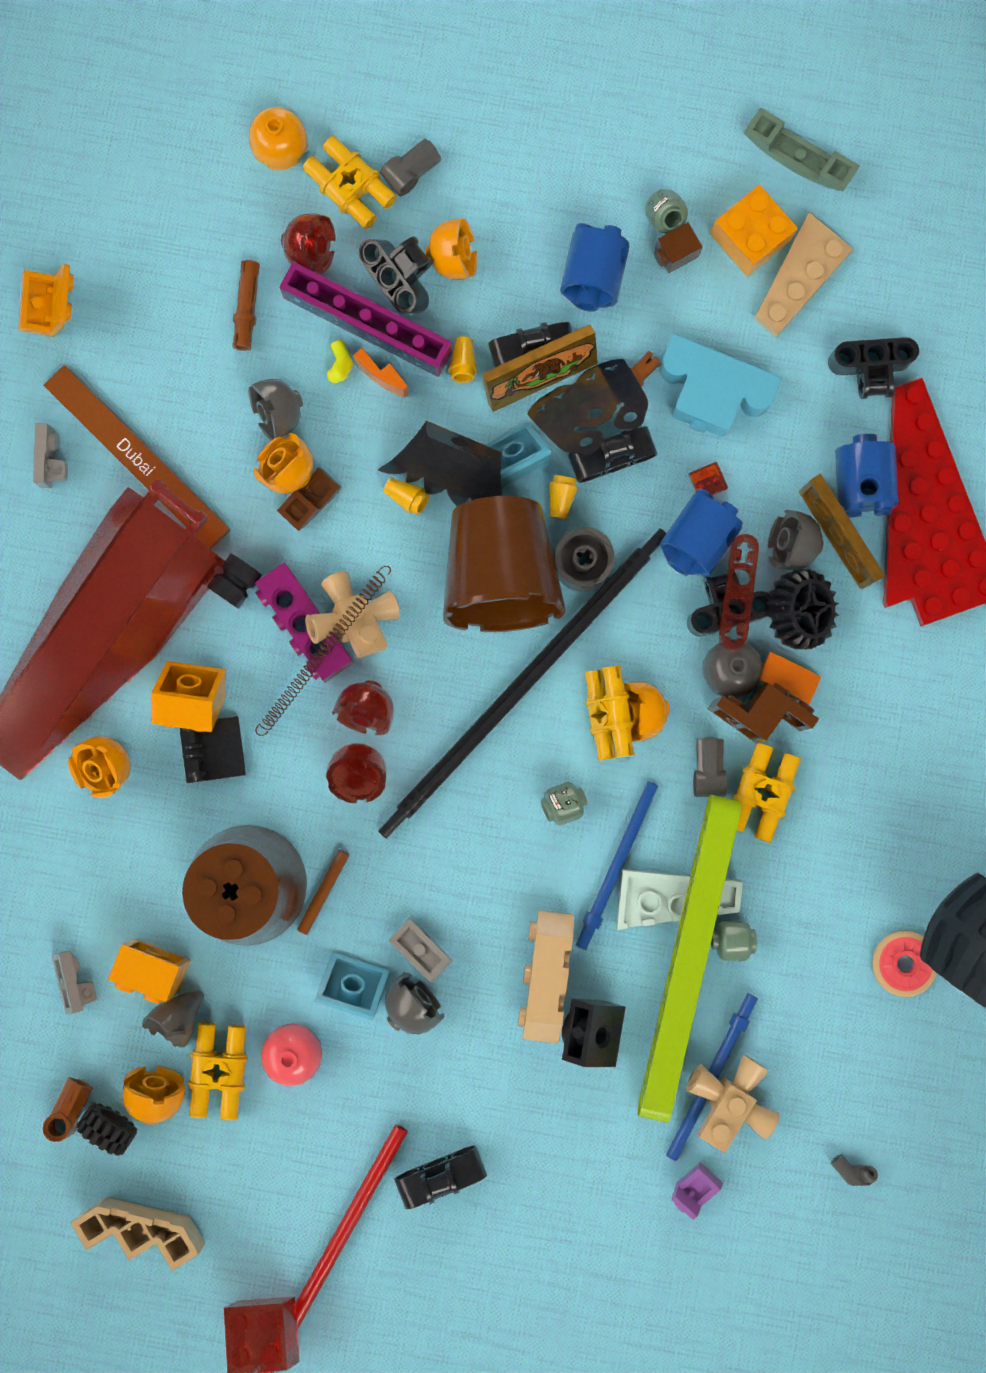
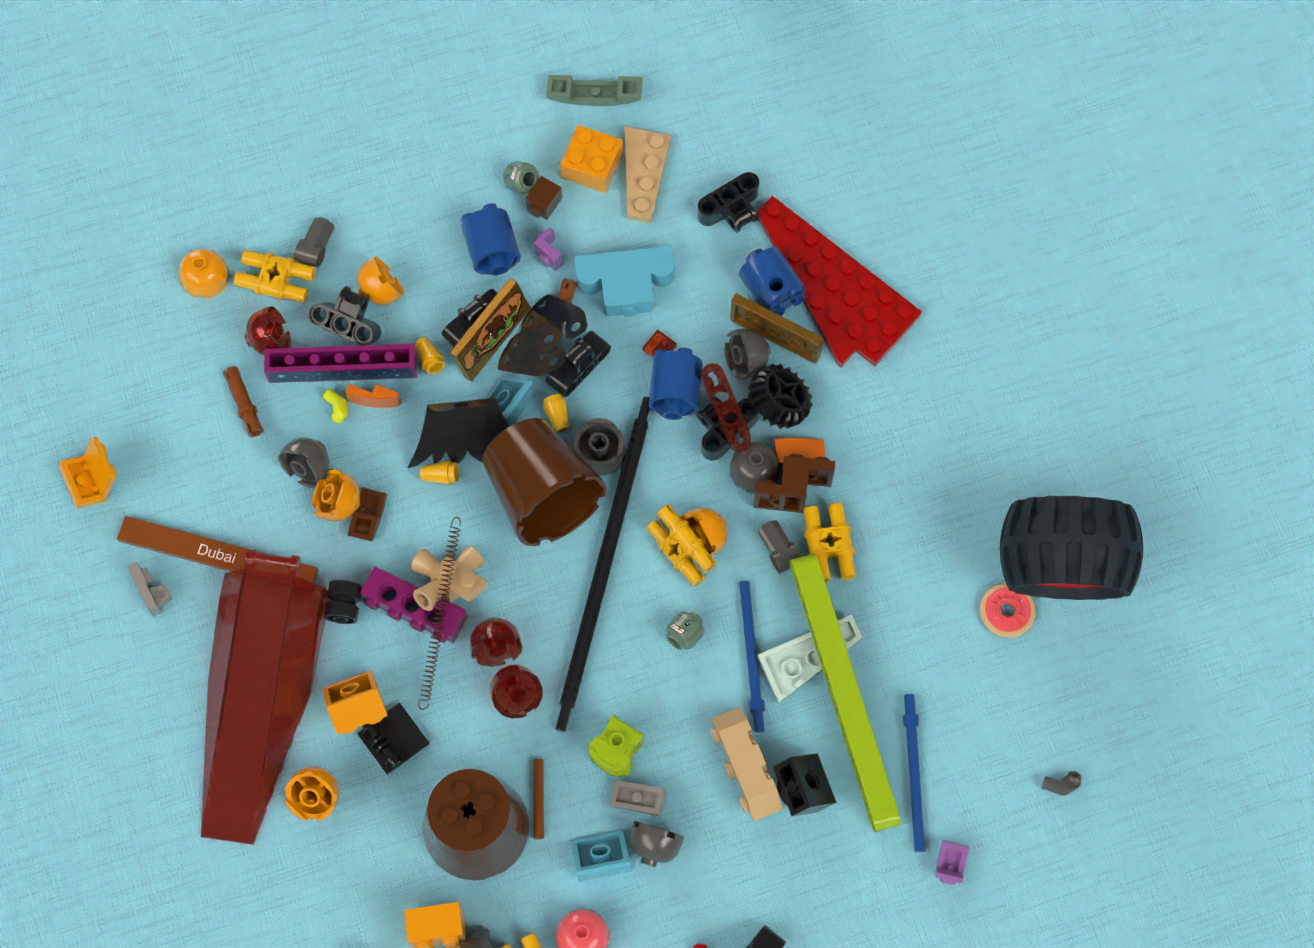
camera: 20 degrees left, 15 degrees down
tan brick [686,1054,779,1153] -> none
sand green head [711,921,757,961] -> none
none -> medium lavender bracket [534,227,562,271]
none -> lime piece [588,715,645,778]

